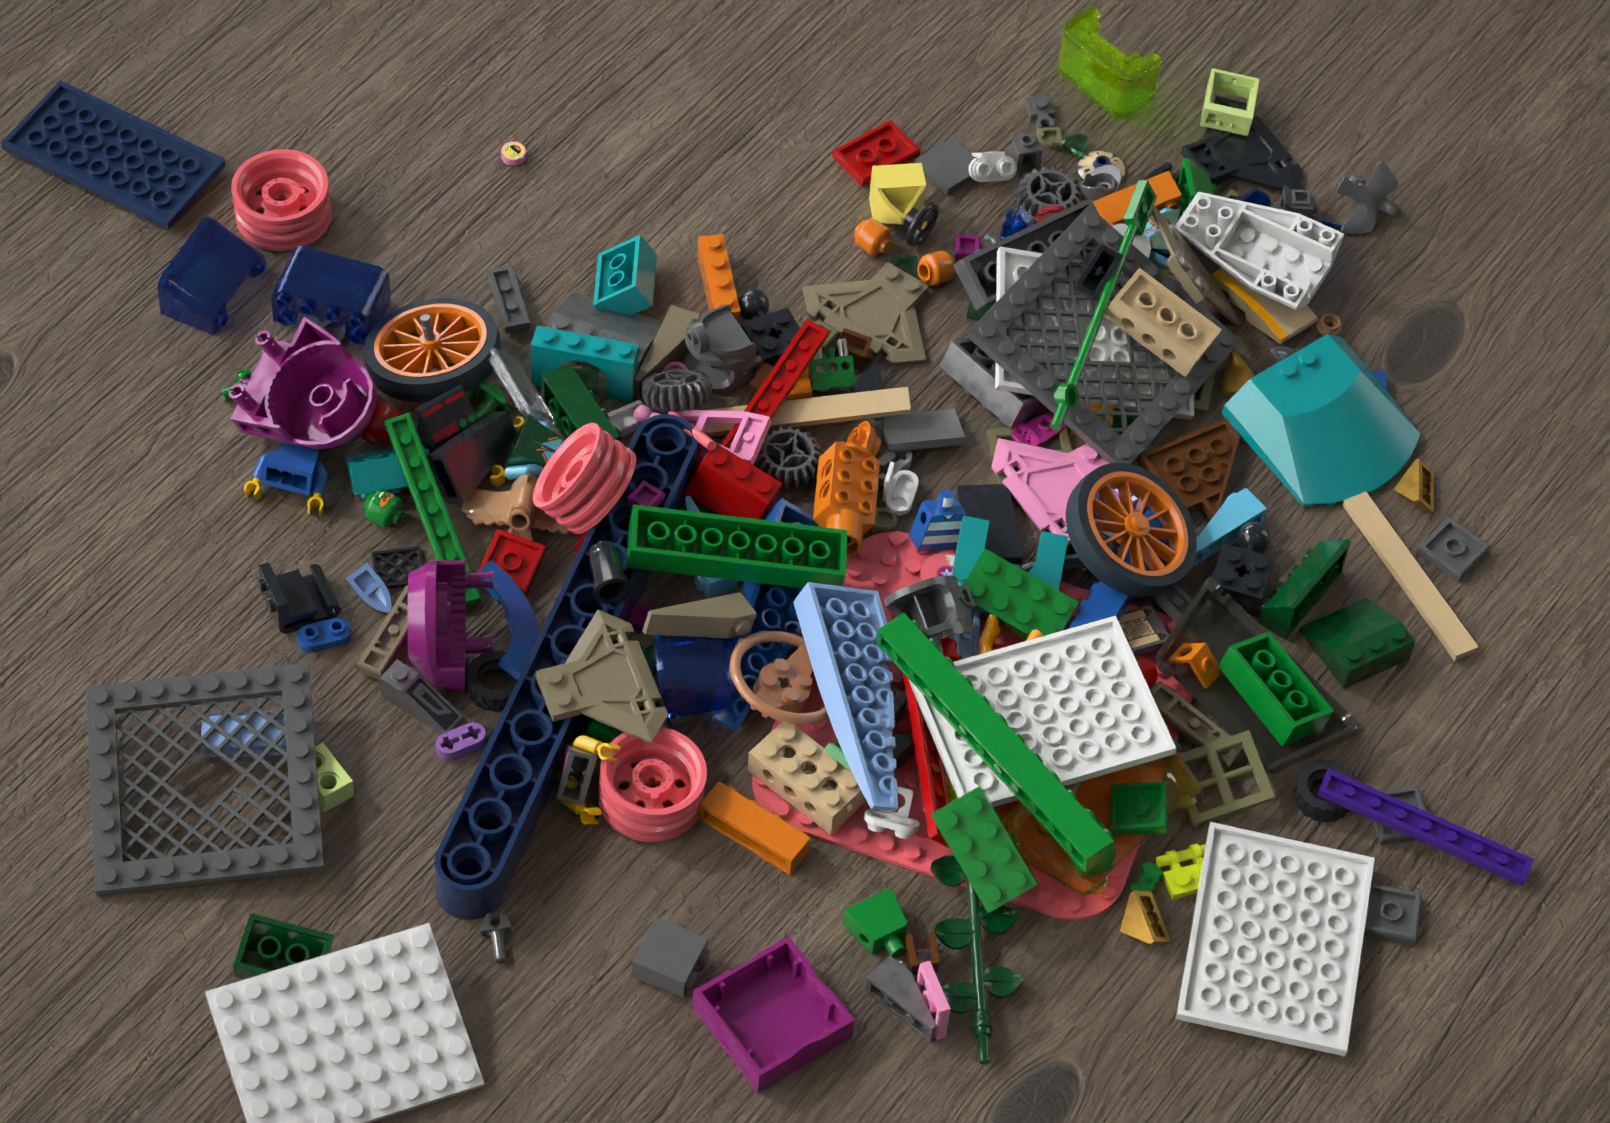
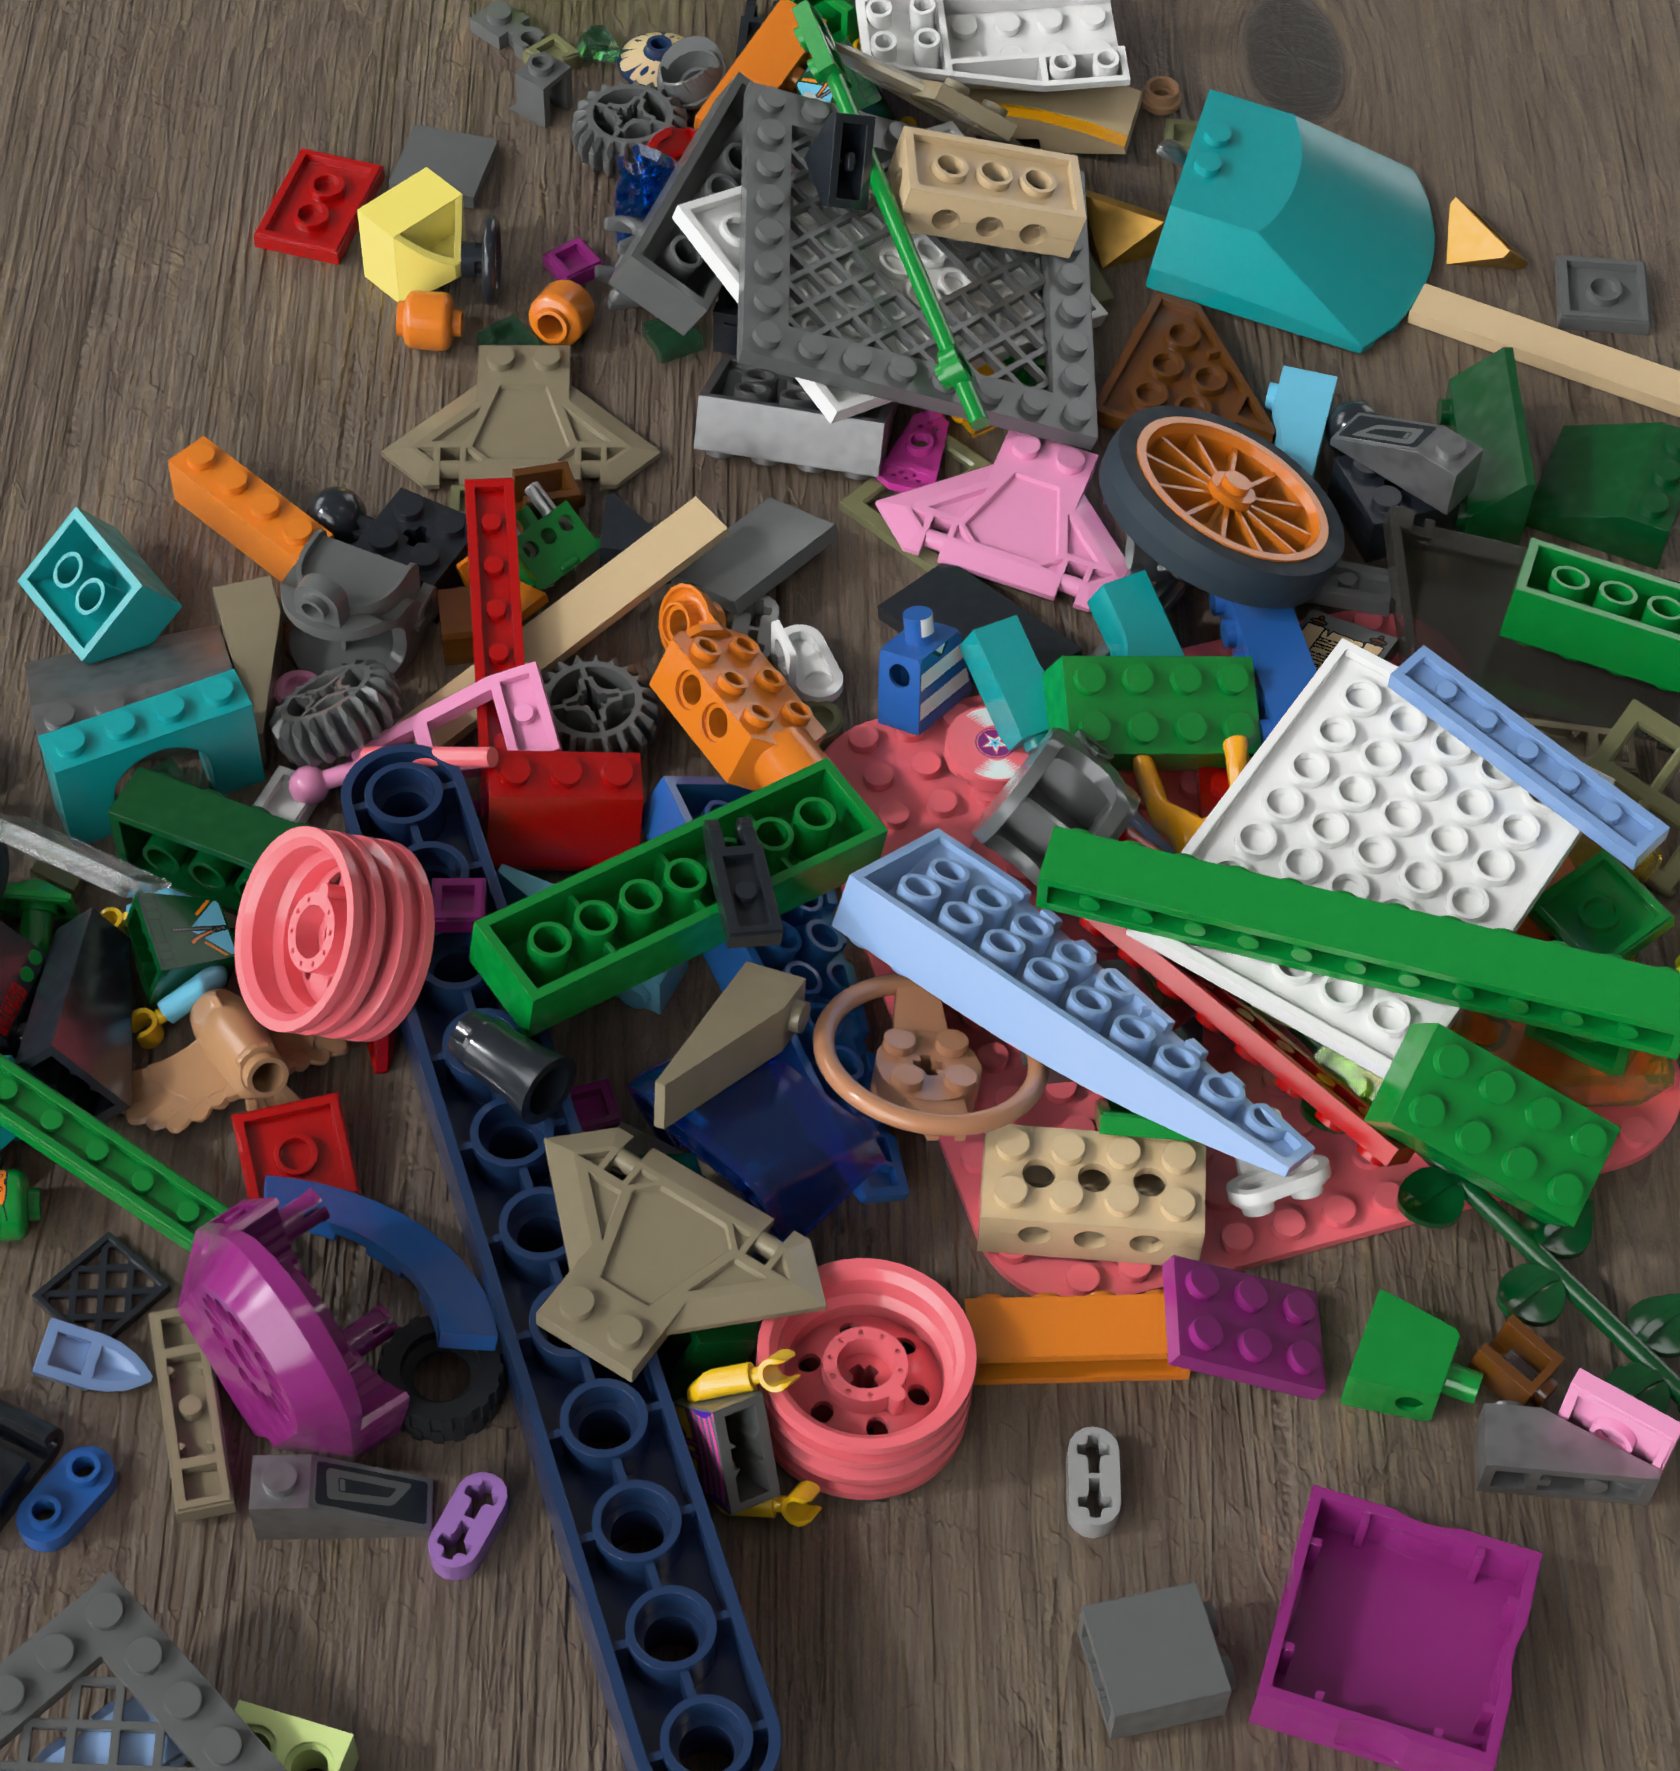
camera: 35 degrees left, 0 degrees up
white bracket [969,151,1017,182] -> none
orange bracket [1169,643,1222,688] -> none
none -> black hinge [703,817,783,949]
none -> light grey beam [1066,1426,1121,1538]
none -> magenta plate [1162,1255,1326,1400]
none -> flat silver slope [1330,412,1484,515]
none -> medium blue plate [1388,645,1670,870]

